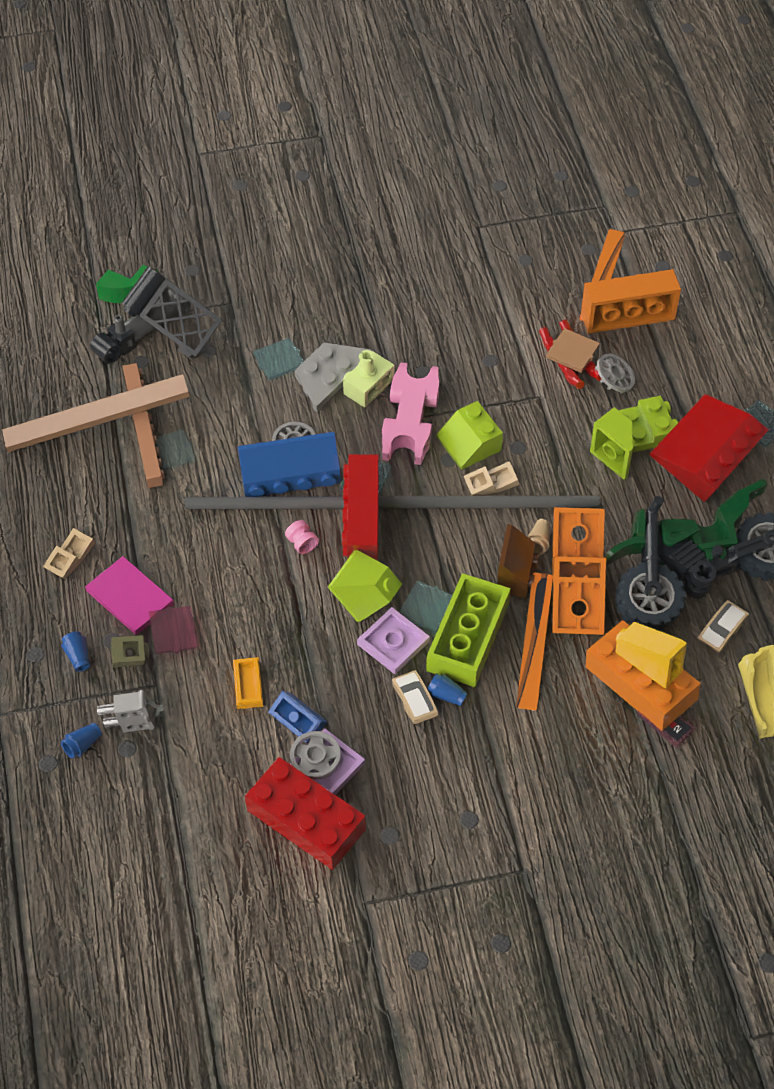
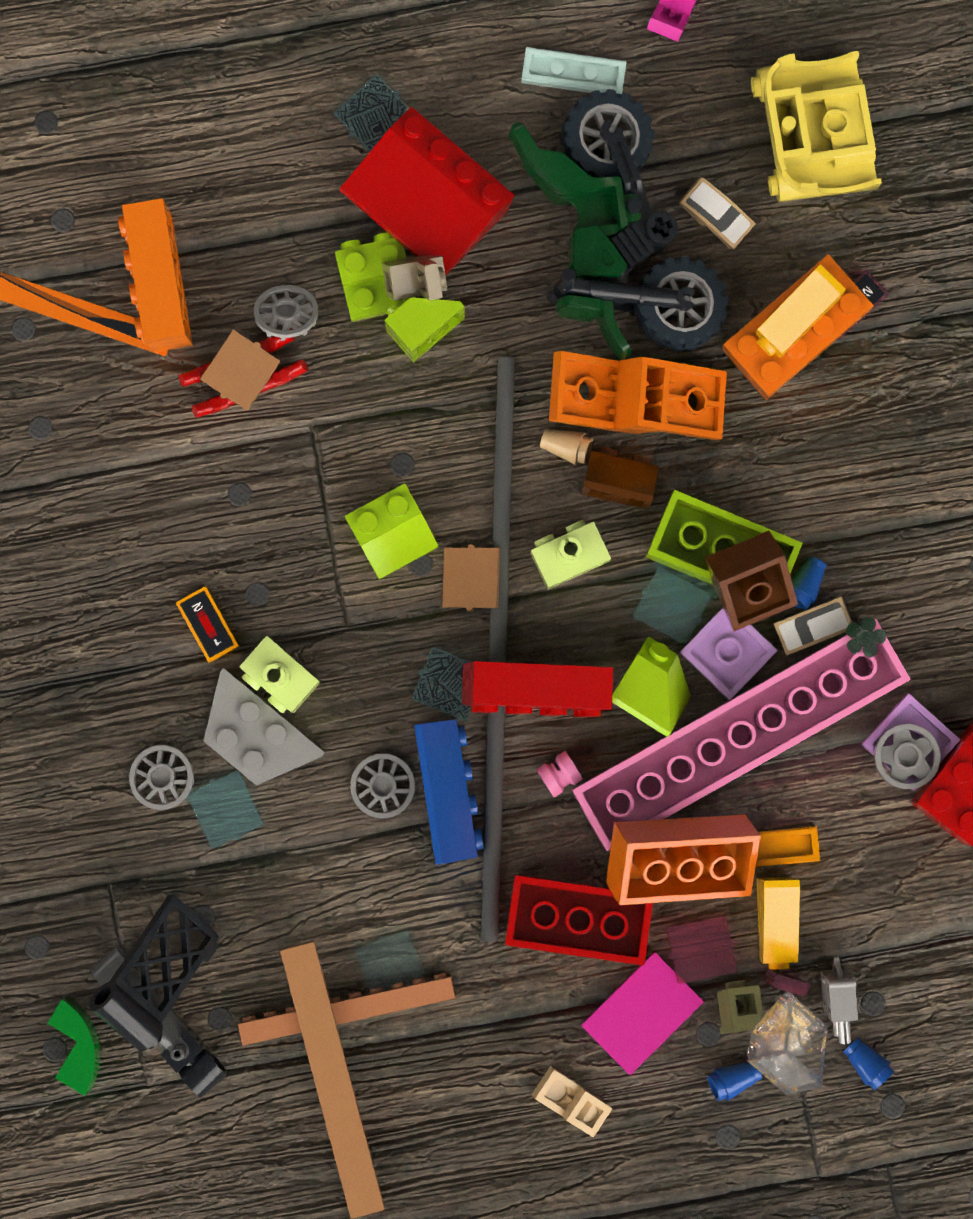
camera: 90 degrees left, 30 degrees up
blue slope [268,691,327,743] -> none
bright pink piece [382,363,439,465] -> none
tan slope [464,461,520,496] -> none
orange sticker [516,573,553,711] -> none
none -> light grey wheel [129,745,194,810]
none -> tile [176,586,240,663]
none -> dark tan brick [382,255,448,301]
none -> medium nougat piece [442,544,500,611]
none -> red brick [505,874,653,966]
none -> yellowish green brick [530,520,611,590]
none -> bright pink brick [571,619,911,851]
none -> orange brick [606,815,761,905]
none -> reddish brown slope [705,530,798,631]
none -> clear slope [747,992,828,1095]
none -> yellow slope [756,877,800,970]
none -> clear pink tile [765,969,810,997]
none -> clear green plant [846,617,886,658]

